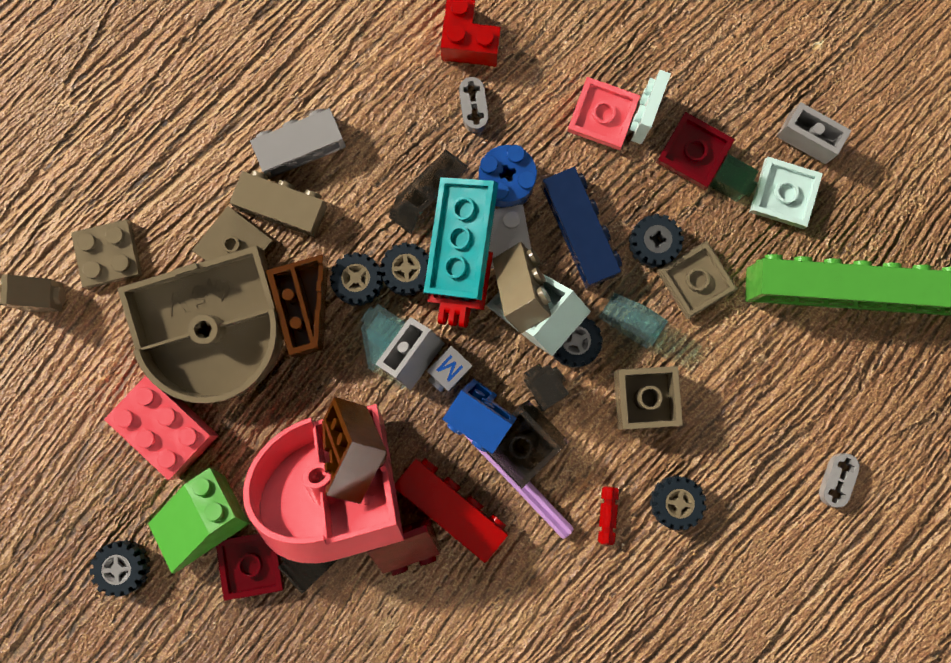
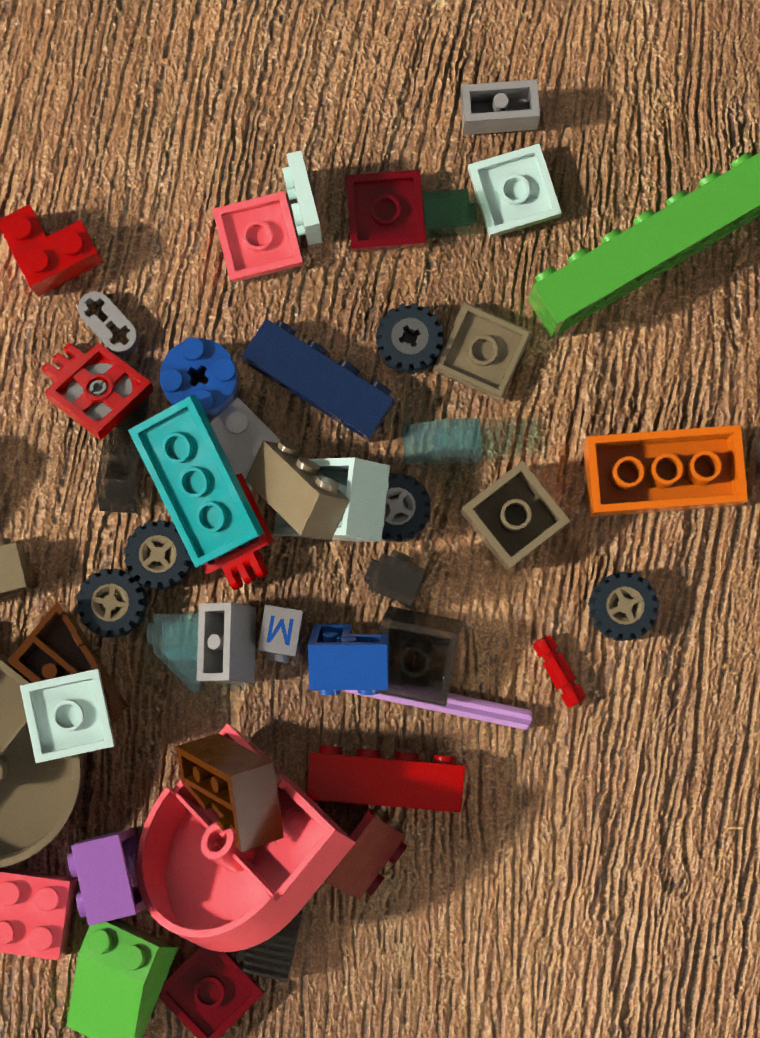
camera: 30 degrees left, 0 degrees up
none -> light aqua plate [20,668,115,763]
none -> red piece [41,342,154,441]
none -> medium lavender brick [67,827,146,926]
none -> orange brick [583,425,748,517]

